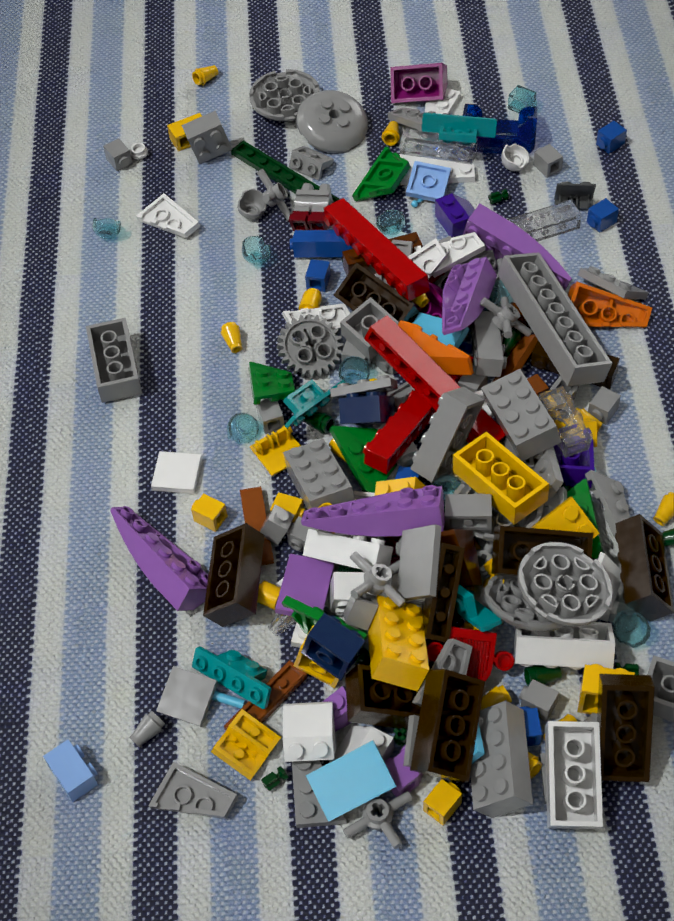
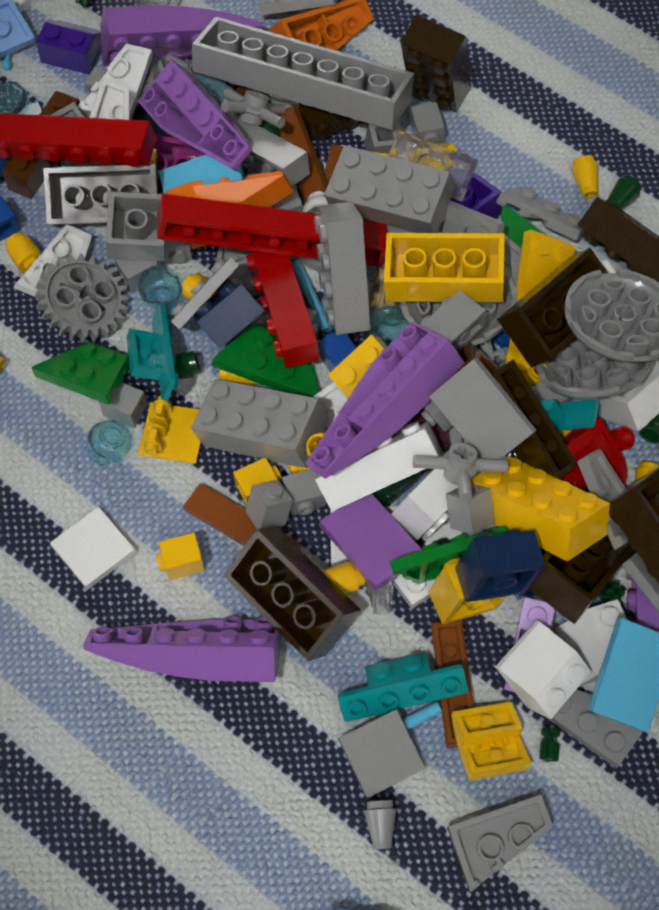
camera: 50 degrees left, 10 degrees up
none -> dark brown brick [401,15,471,113]

